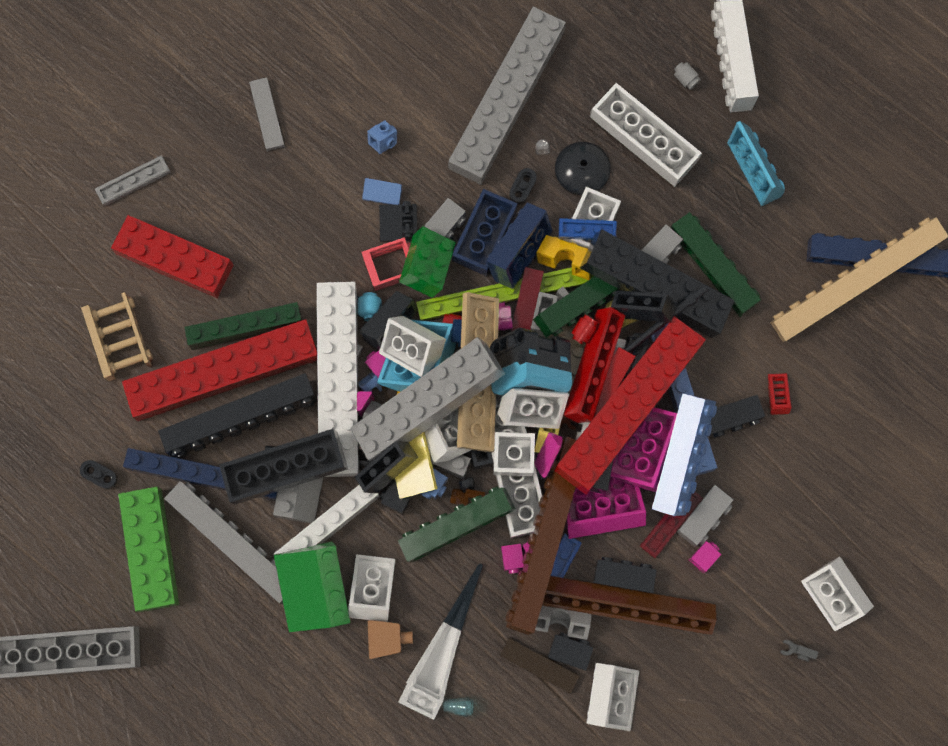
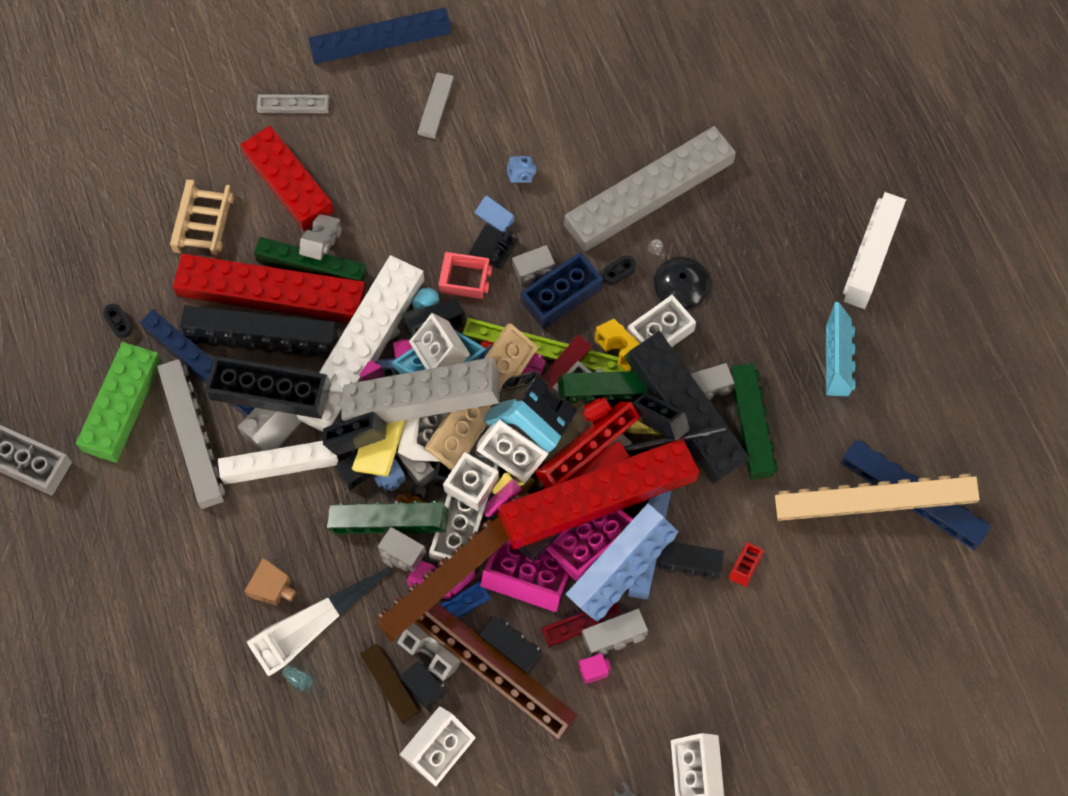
camera: 30 degrees right, 10 degrees down
green slope [274,542,350,632] -> none
white slope [348,554,395,622] -> none
green brick [399,226,456,298] -> none
dark blue brick [487,202,553,289] -> none
blue tile [558,218,617,240] -> none
white brick [590,83,702,187] -> none
light grey brick [674,62,701,90] -> none
none -> light grey arch [299,214,342,260]
none -> dark blue brick [308,7,451,64]
none -> light grey brick [378,527,426,572]

